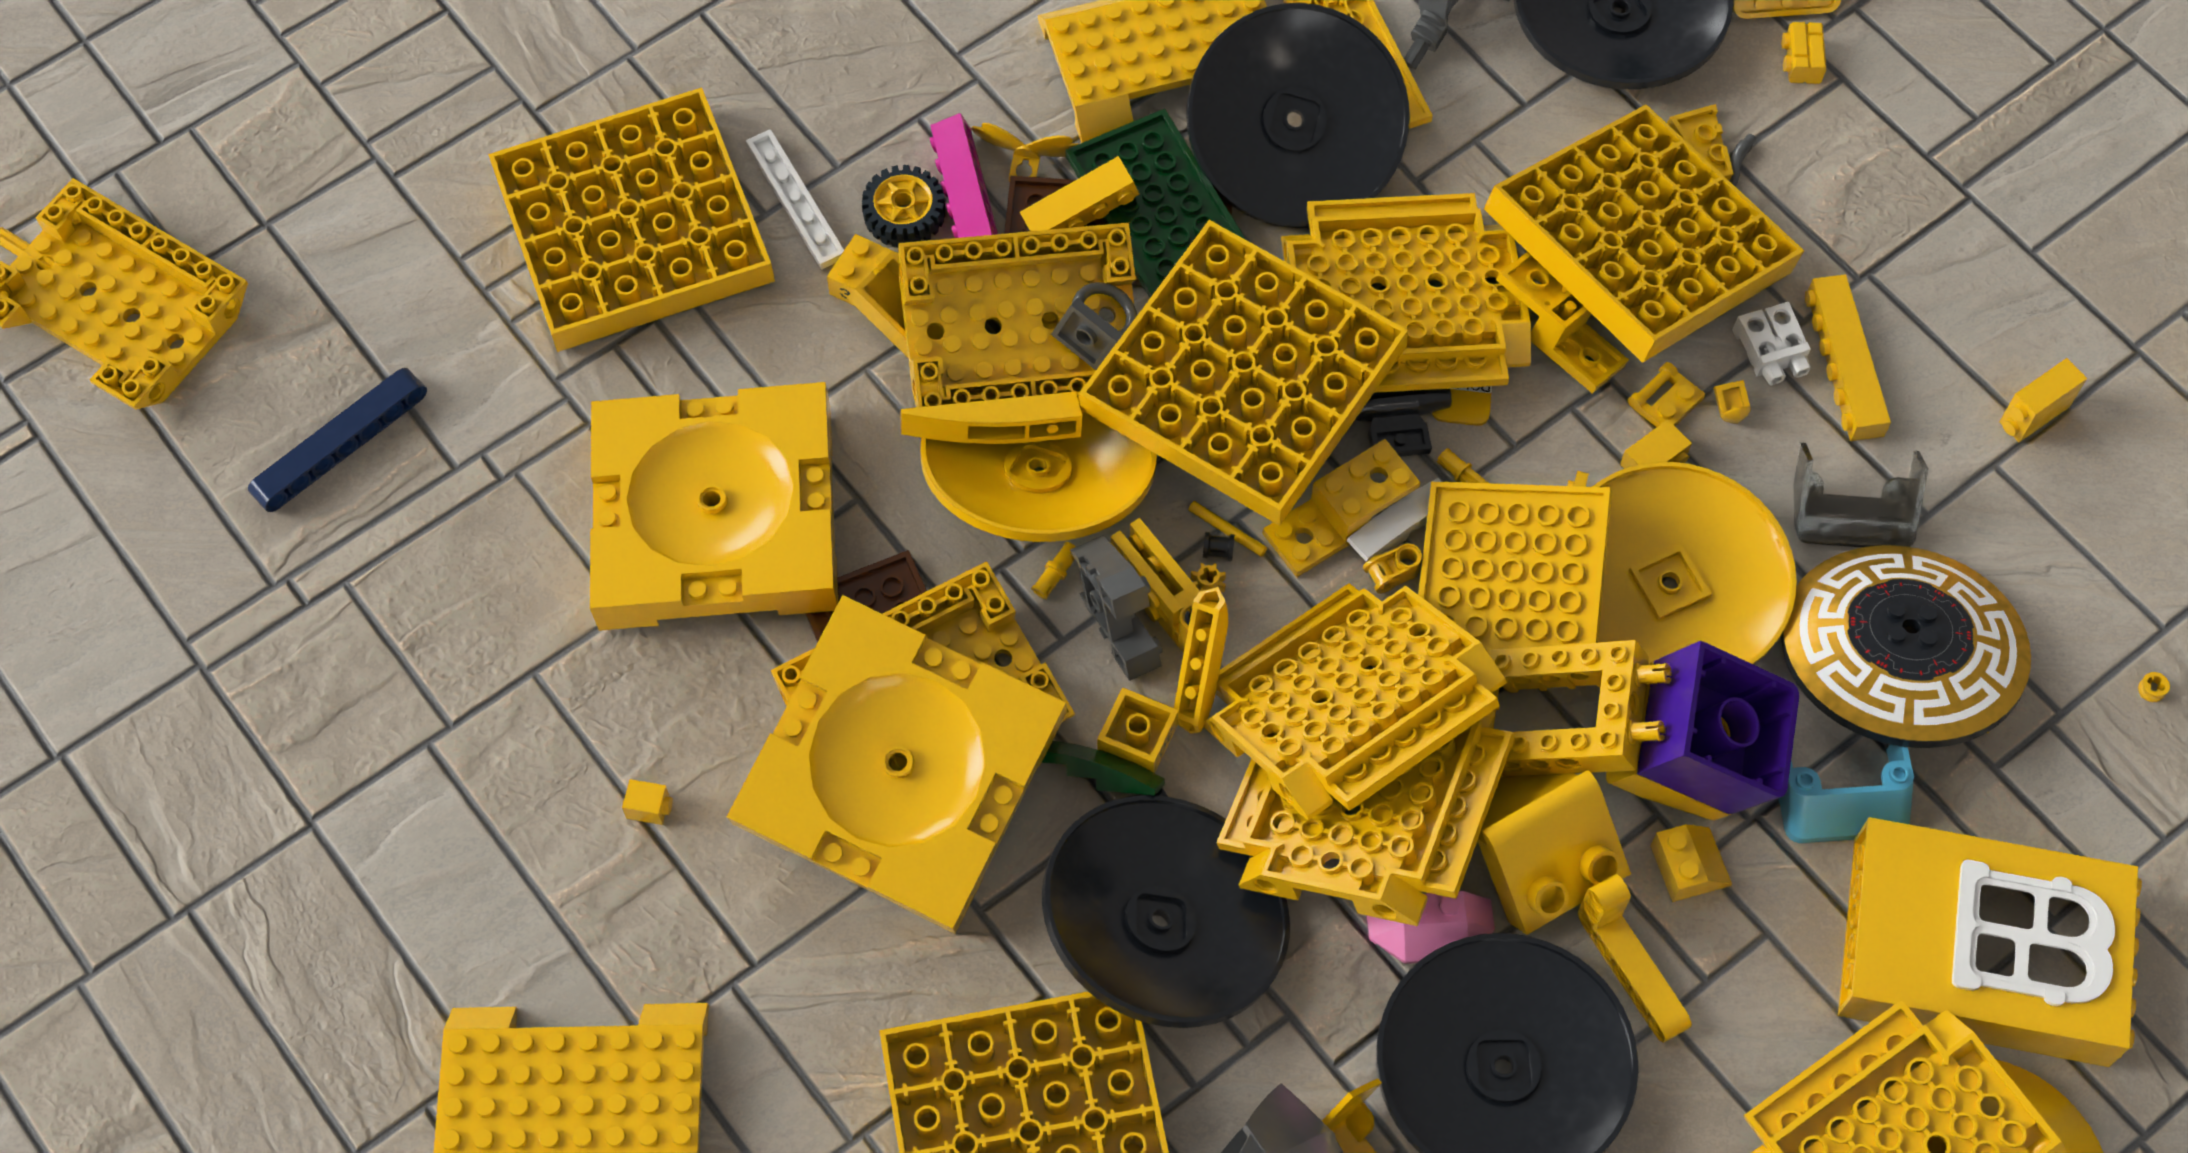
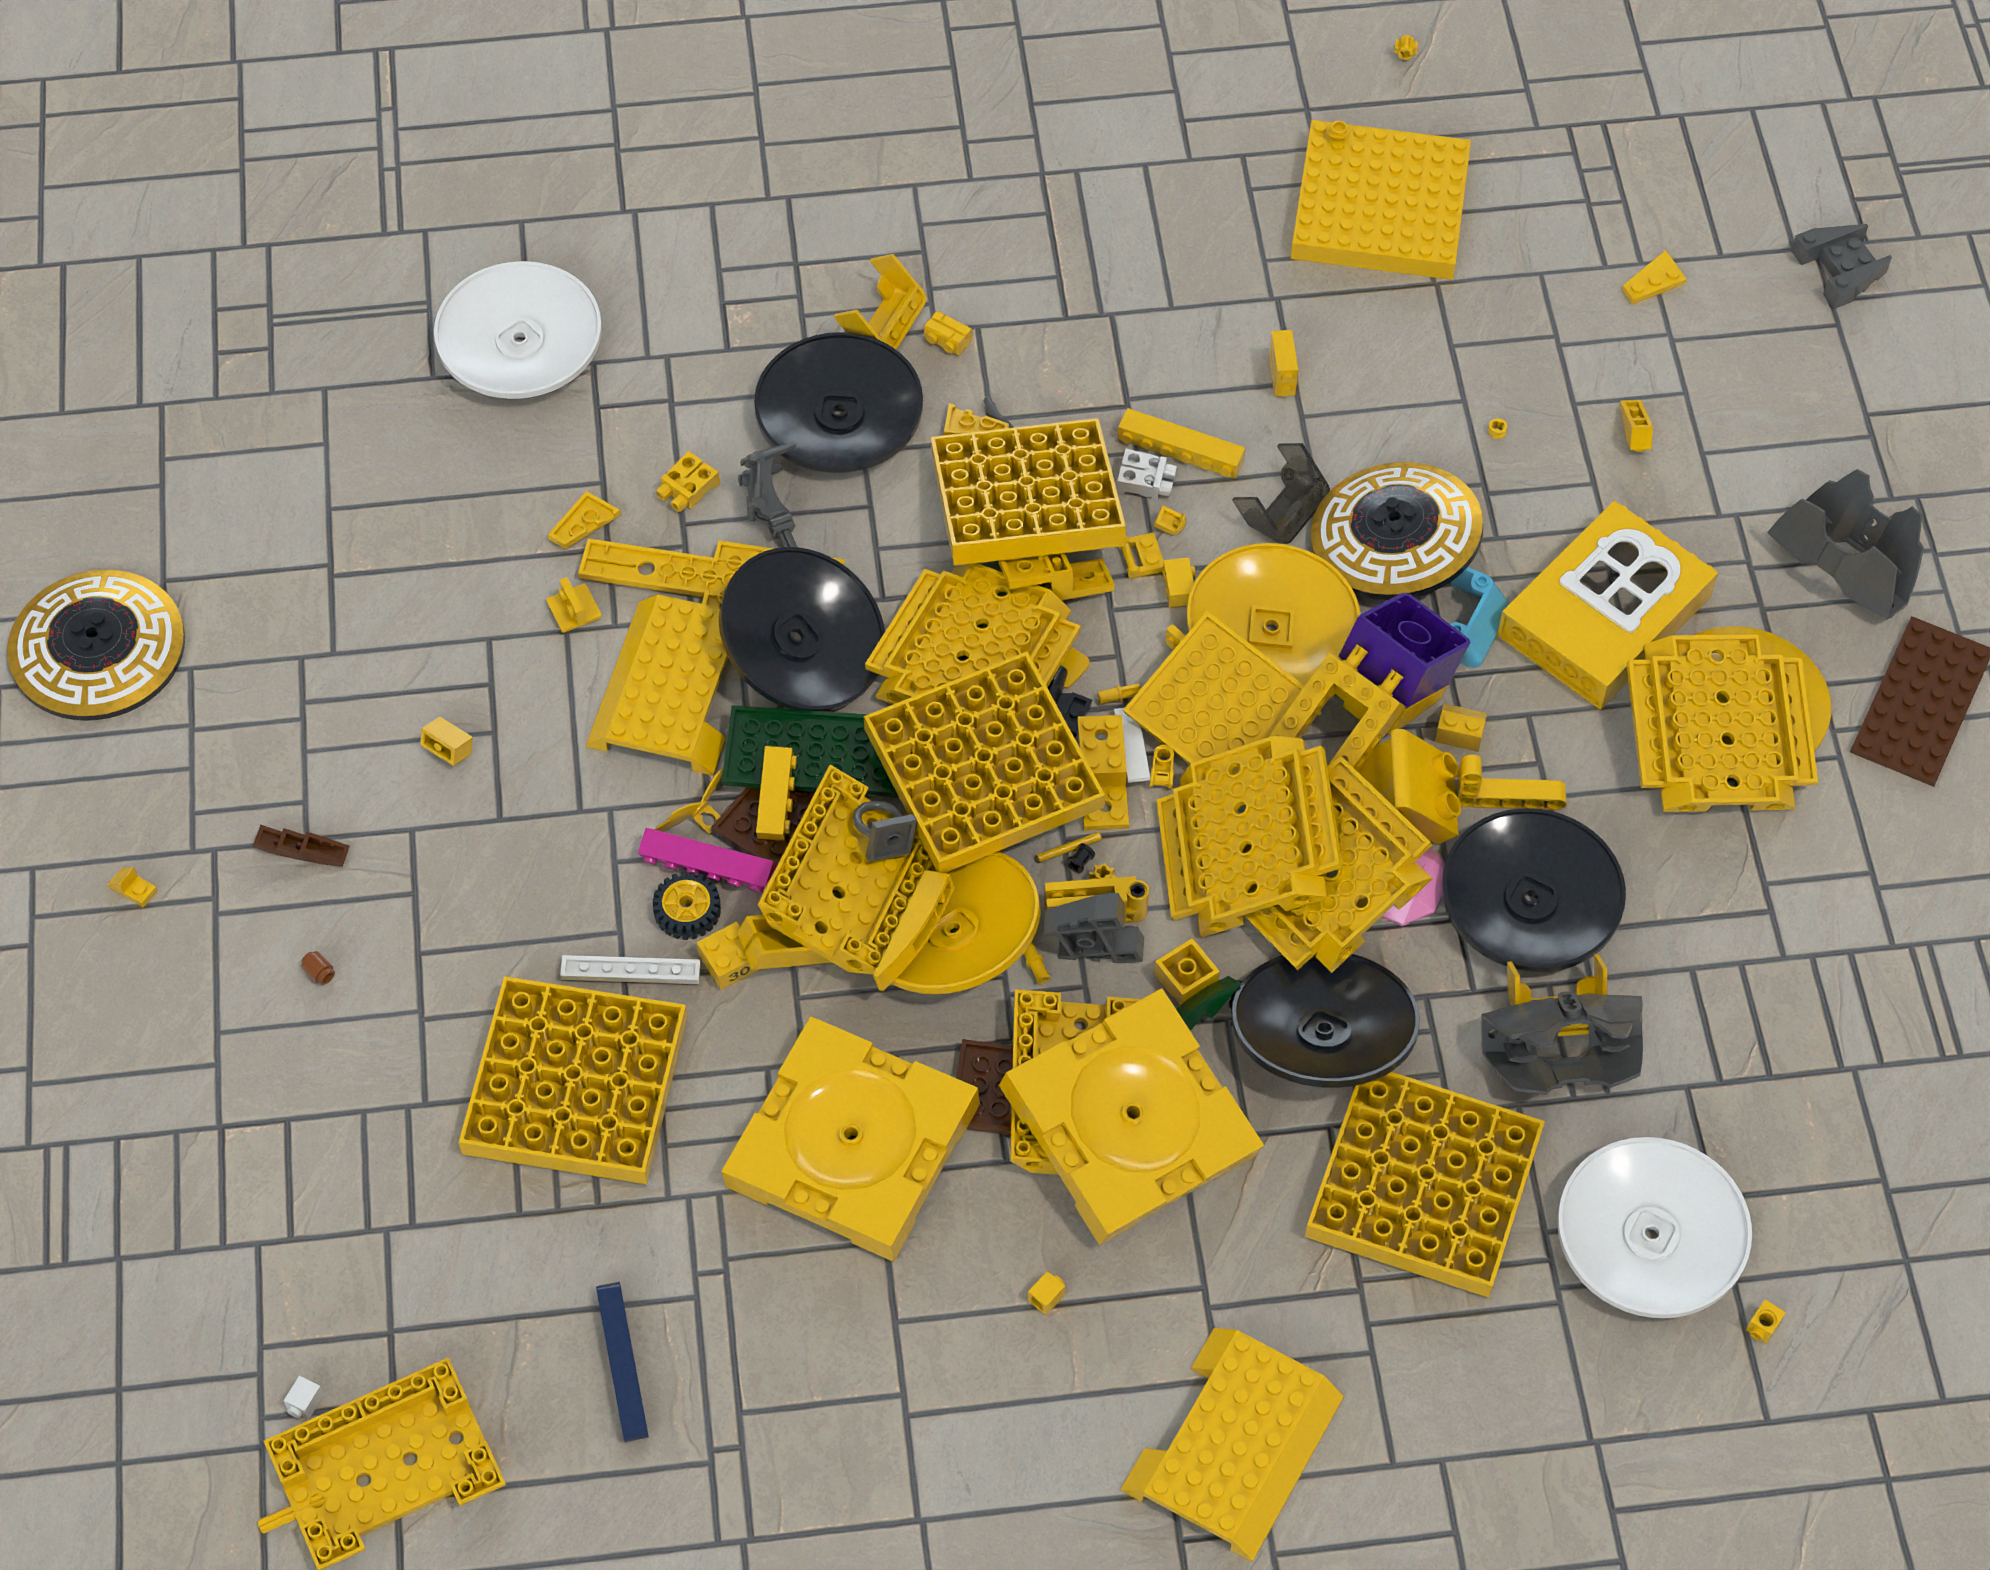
camera: 60 degrees left, 5 degrees down
yellow brick [1174,587,1228,734] -> none
none -> white brick [284,1376,324,1420]

